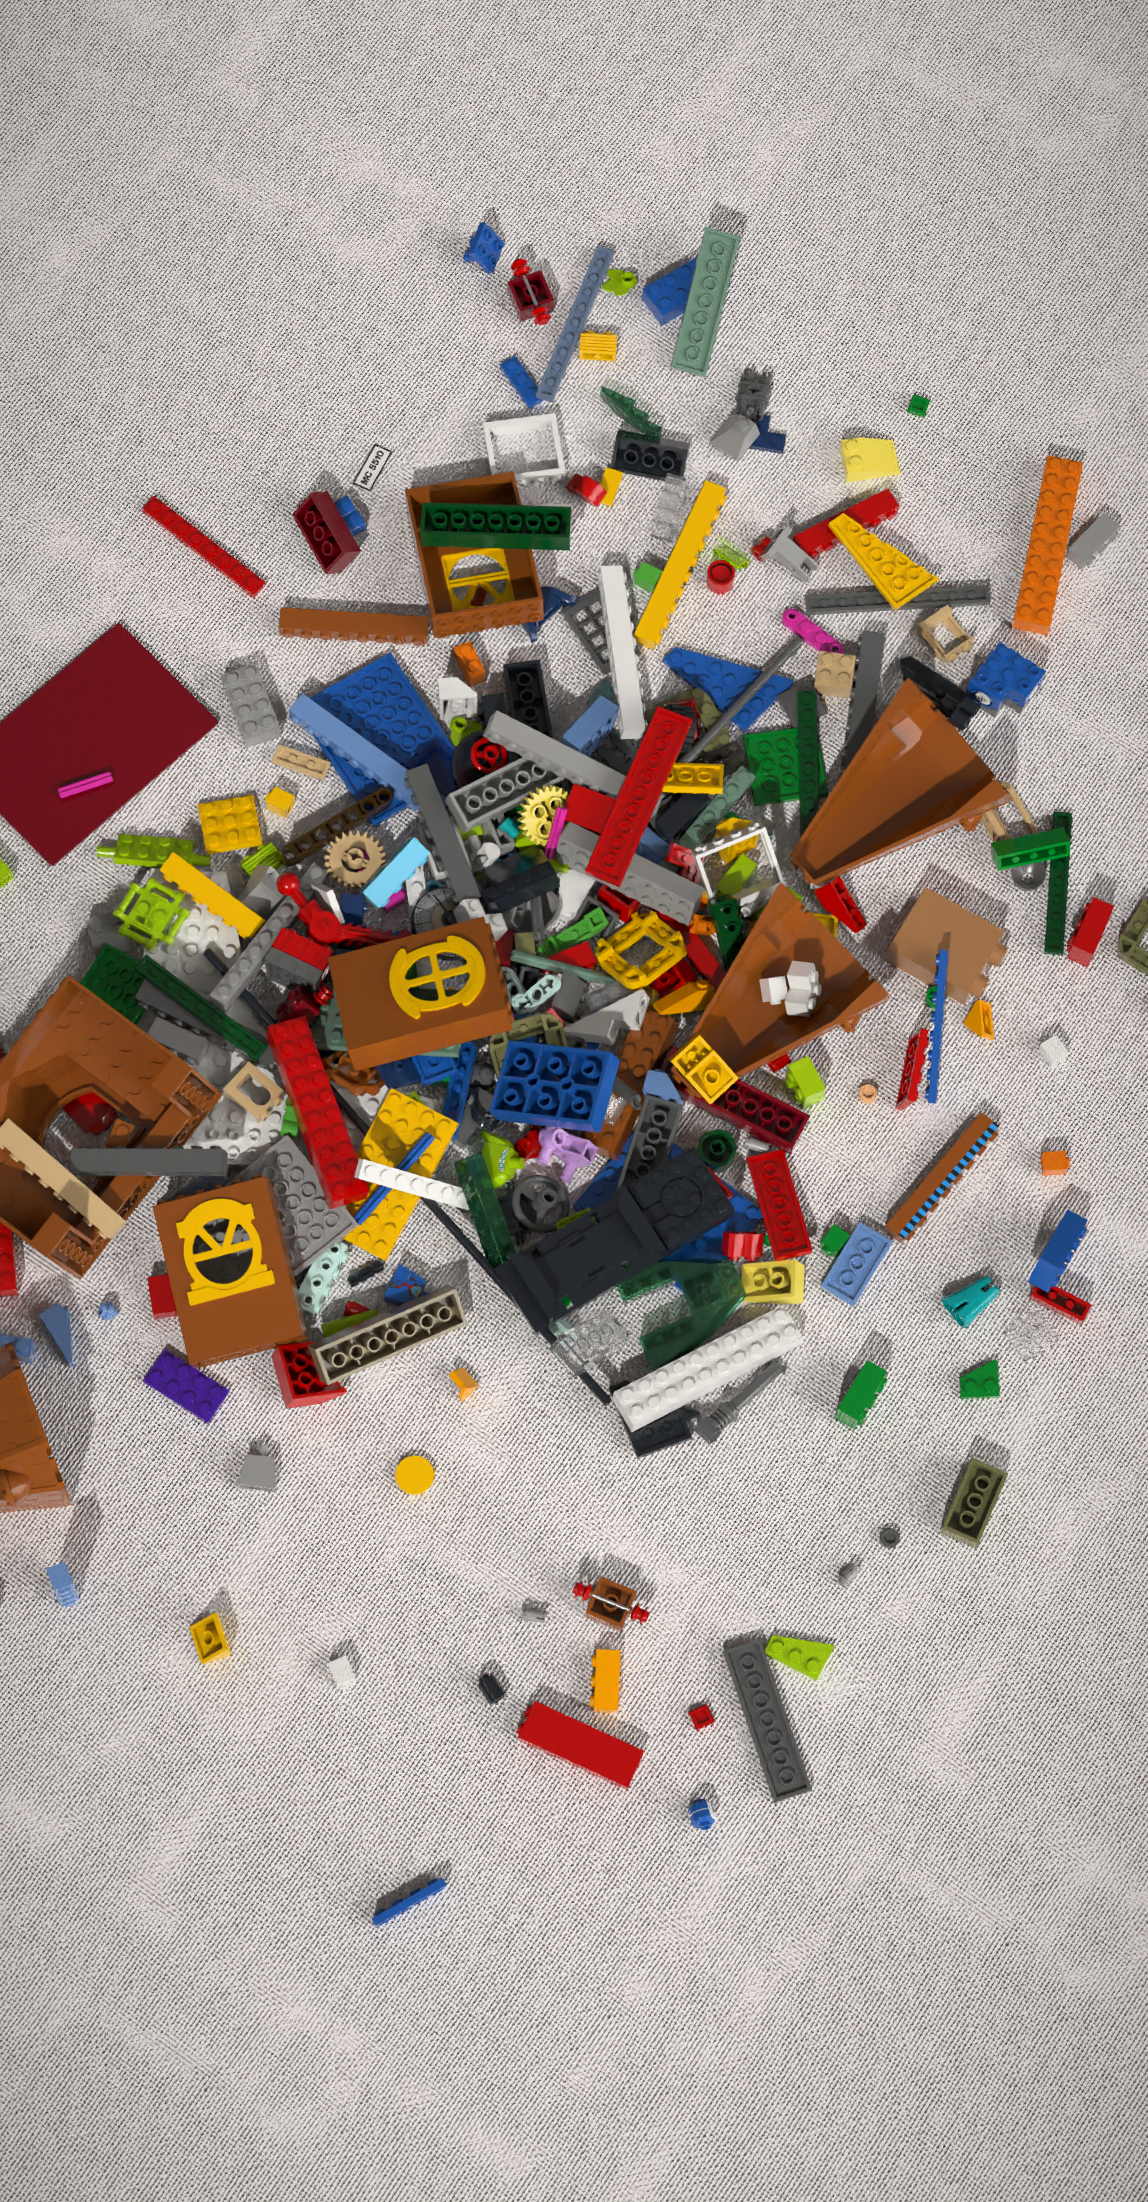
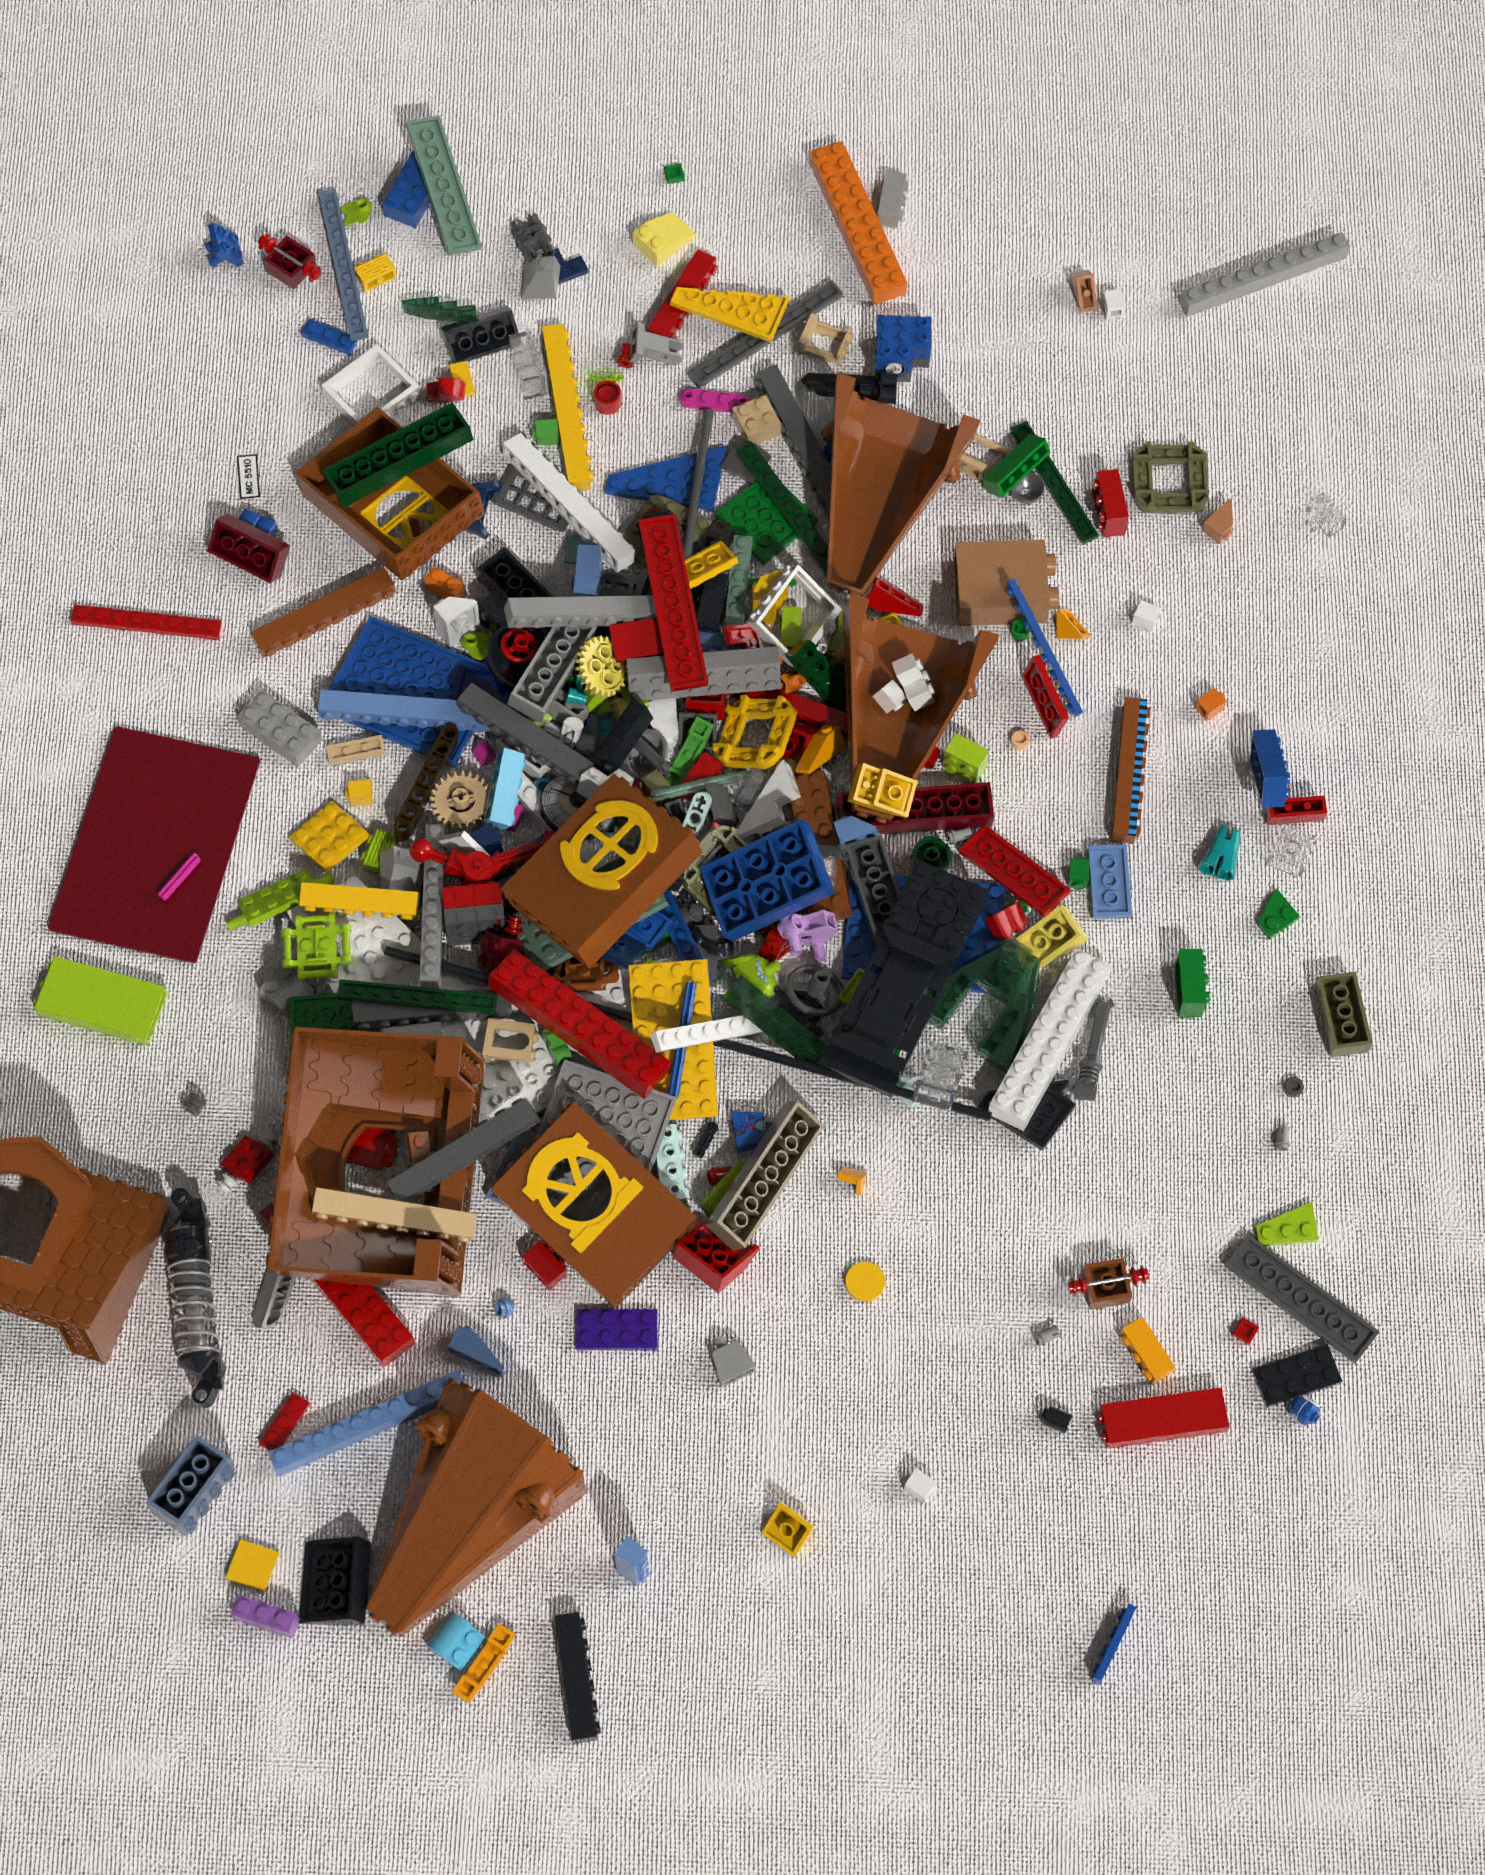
camera: 30 degrees left, 5 degrees down
dark pink axle [544,806,567,860] -> none
none -> dark pink slope [472,742,496,767]
none -> black plate [1251,1344,1343,1408]

